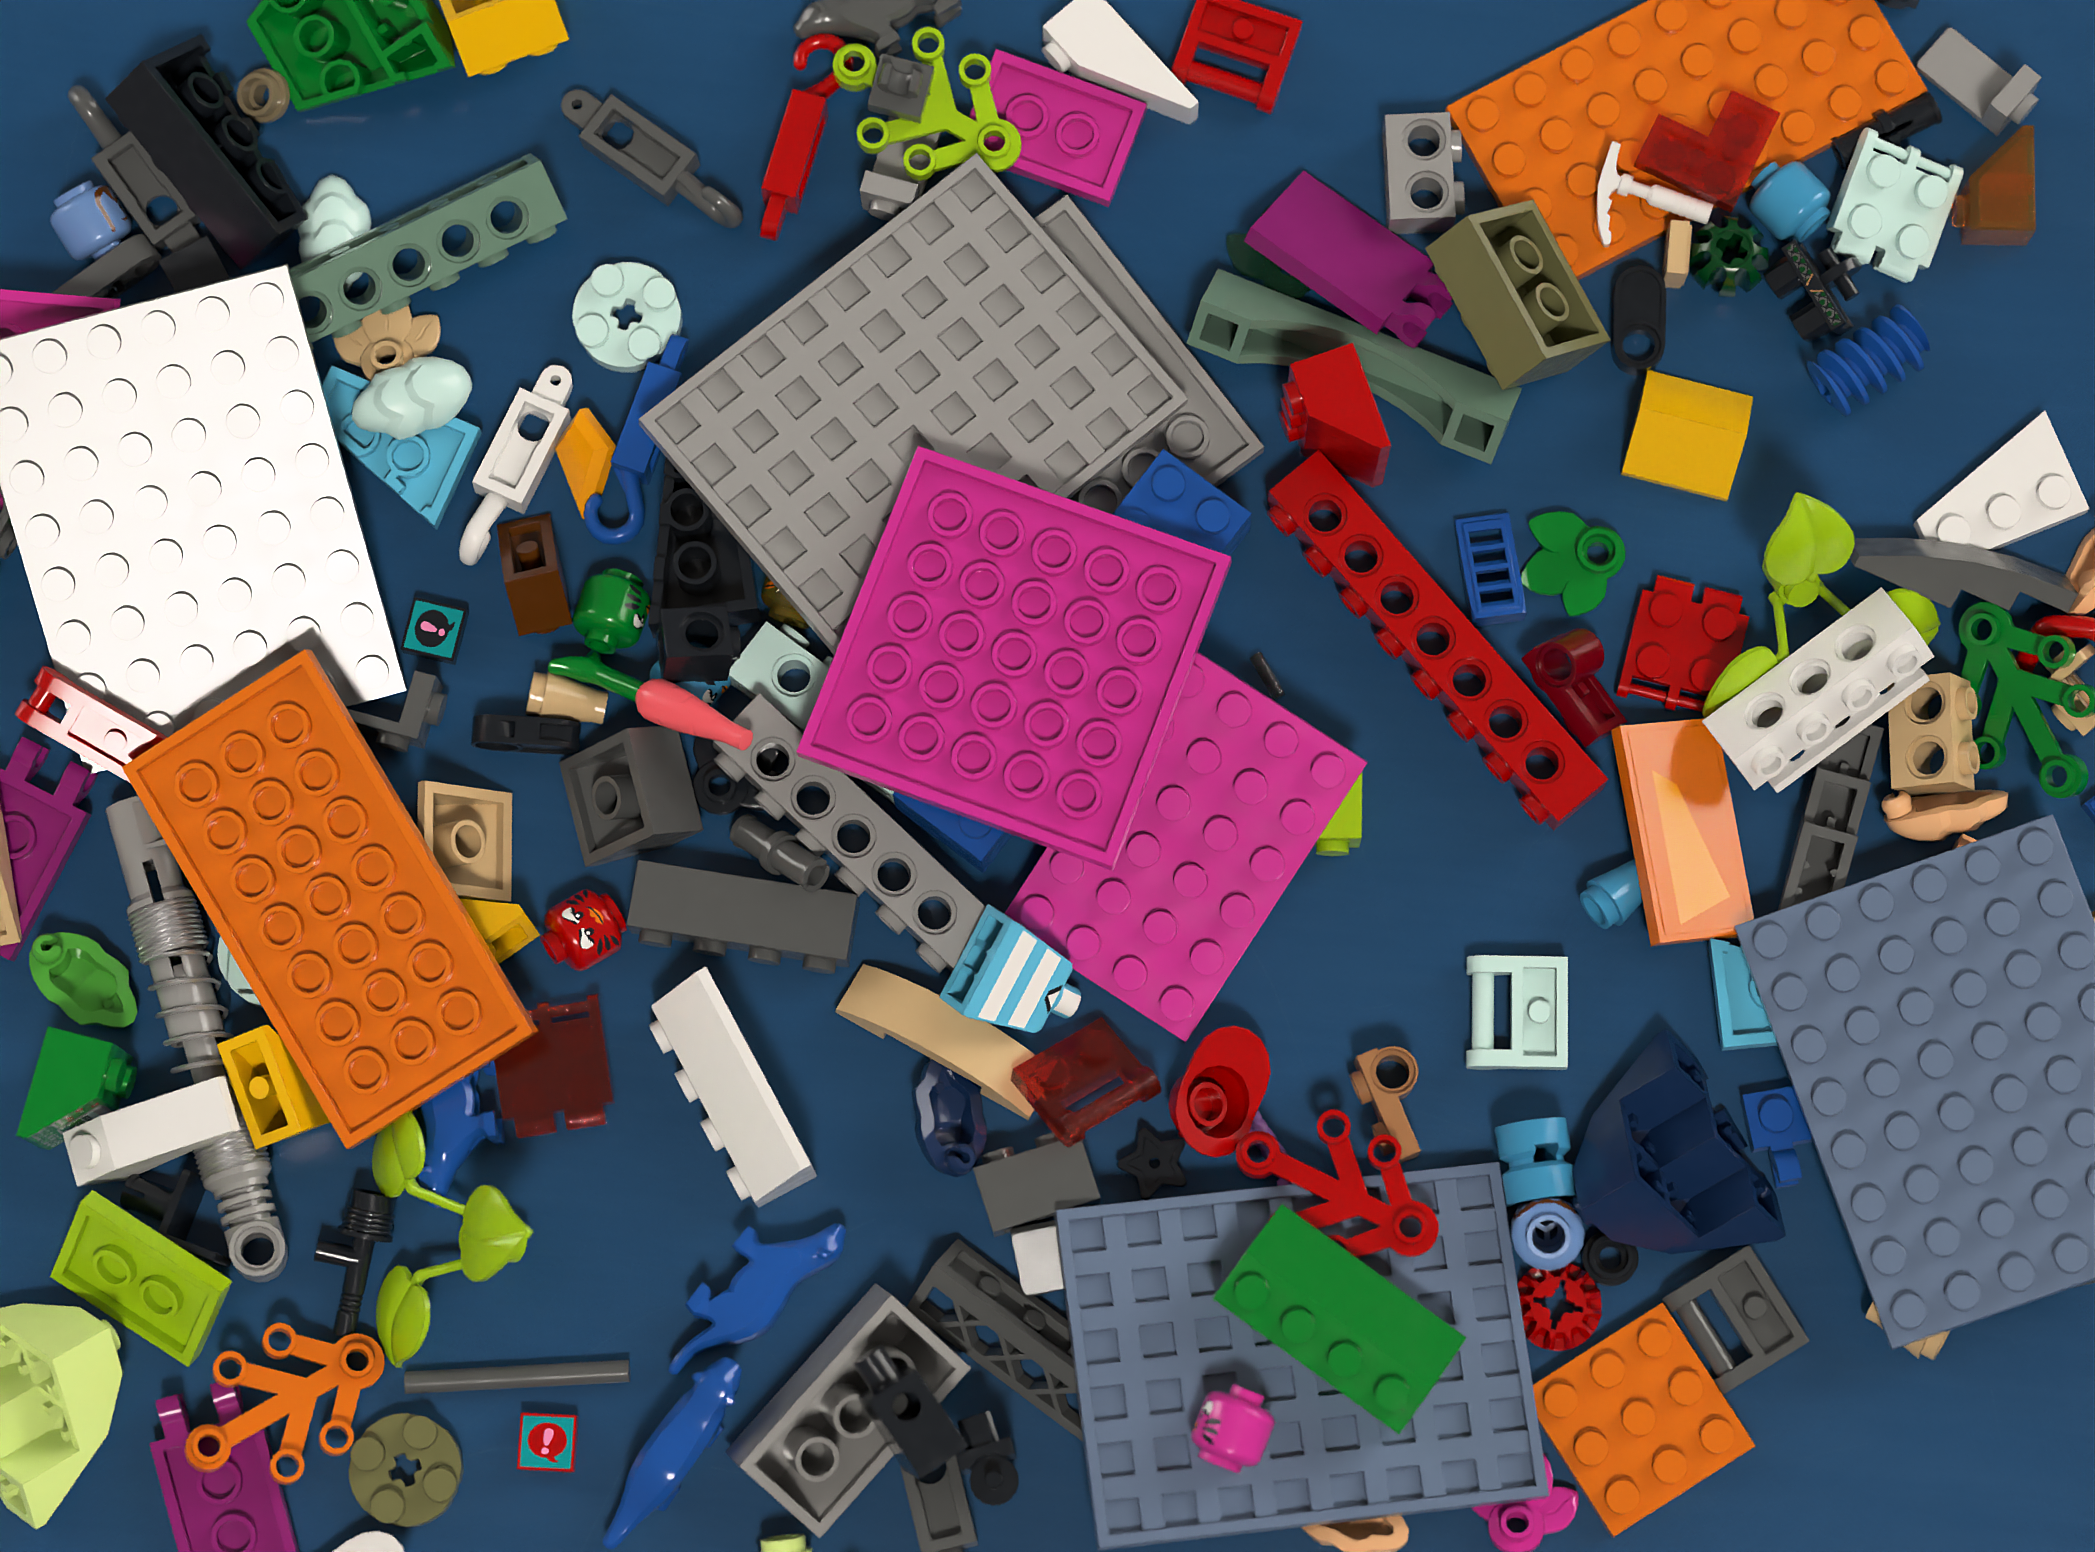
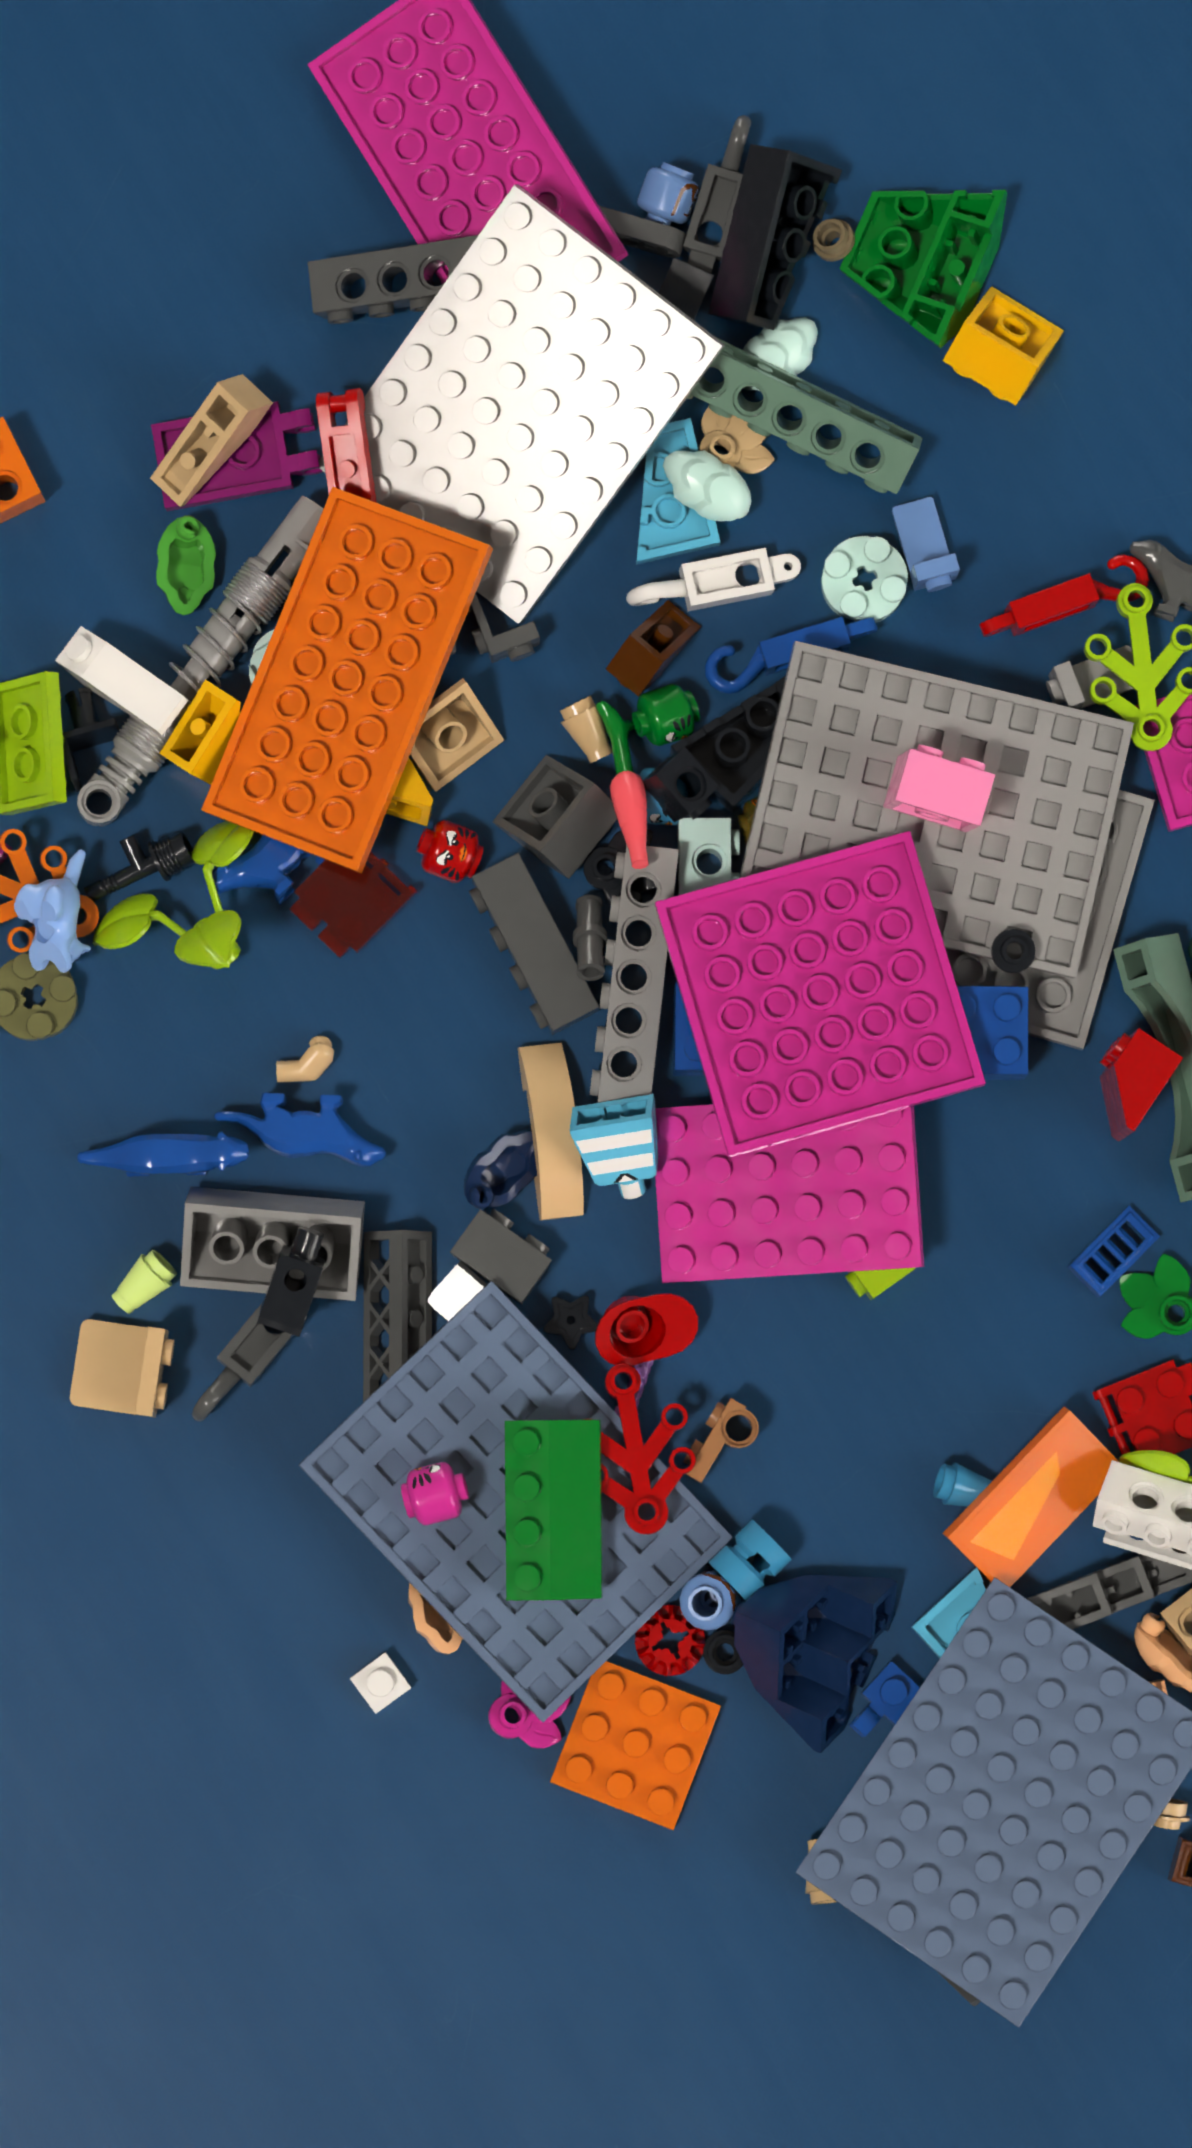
camera: 45 degrees right, 5 degrees up
green slope [16,1027,137,1150] -> none
tile [400,597,469,665] -> none
dark grey bar [404,1360,631,1394] -> none
black piece [471,714,581,755] -> none
tile [517,1412,579,1473] -> none
light orange piece [555,408,616,519] -> none
dark grey piece [561,90,743,228] -> none
white slope [649,967,817,1208] -> none
dark grey tile [868,54,934,124] -> none
black hips [956,1411,1019,1506] -> none
clear red plate [1011,1017,1161,1147] -> none
clear smoke piece [1249,652,1286,701] -> none
red brick [1267,450,1608,831] -> none
light aqua plate [1466,955,1568,1070] -> none
dark red plate [1521,628,1628,748] -> none
dark grey plate [1662,1245,1810,1395] -> none
none -> light blue animal [14,849,91,973]
none -> tan arm [276,1035,334,1083]
none -> bright pink brick [883,745,995,832]
none -> medium blue bracket [892,497,960,592]
none -> black plate [991,929,1035,973]

